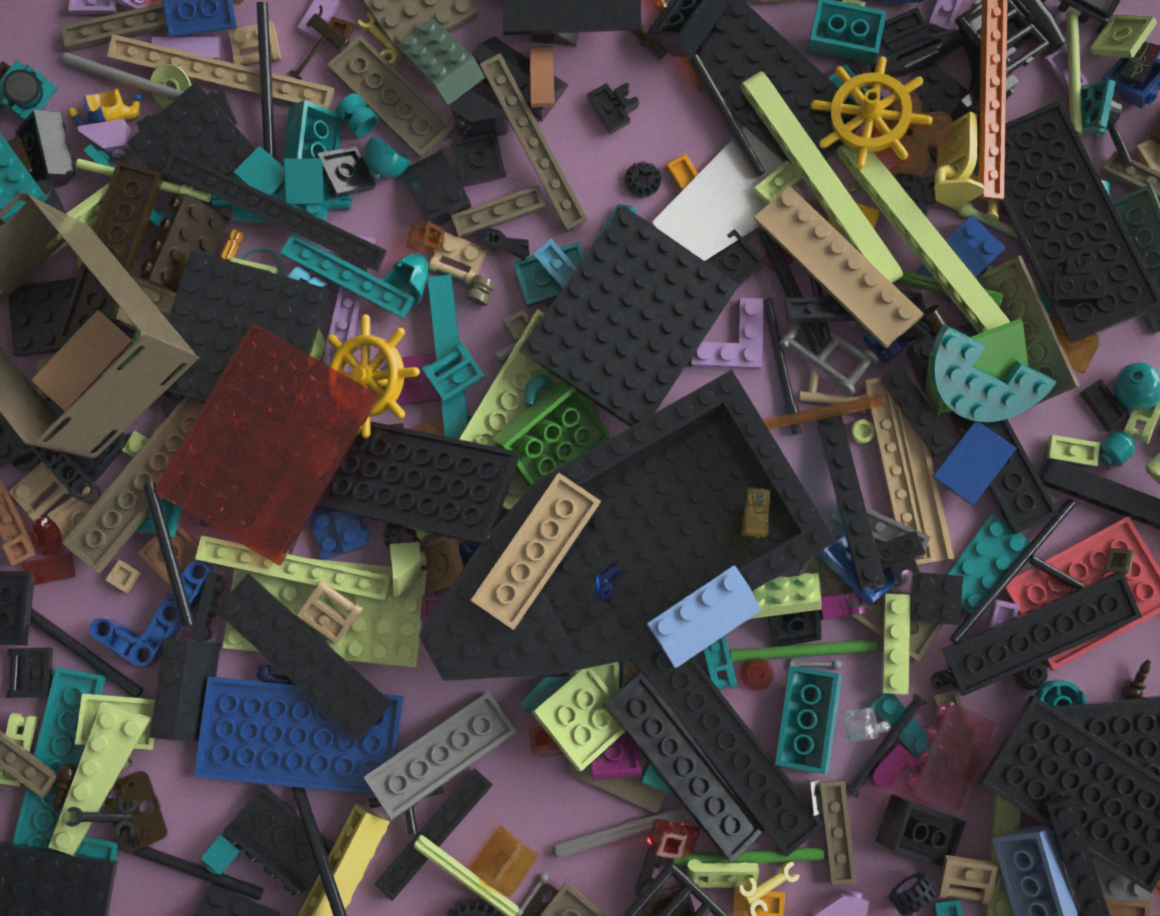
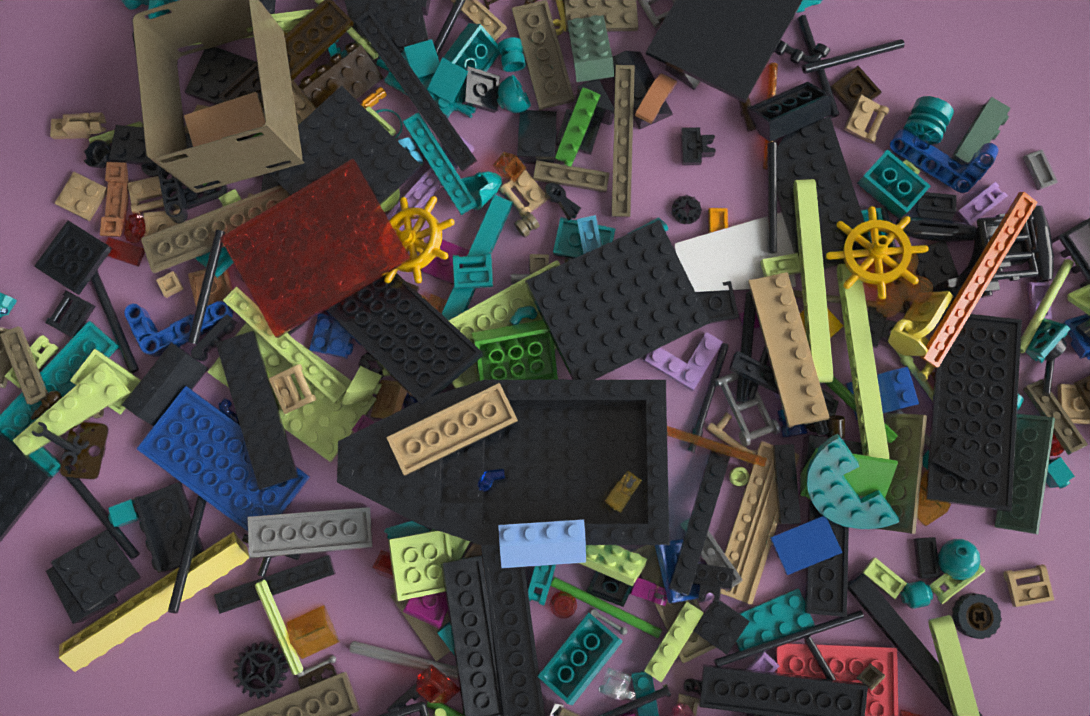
camera: 25 degrees right, 0 degrees up
none -> bright green hinge [555,87,600,167]

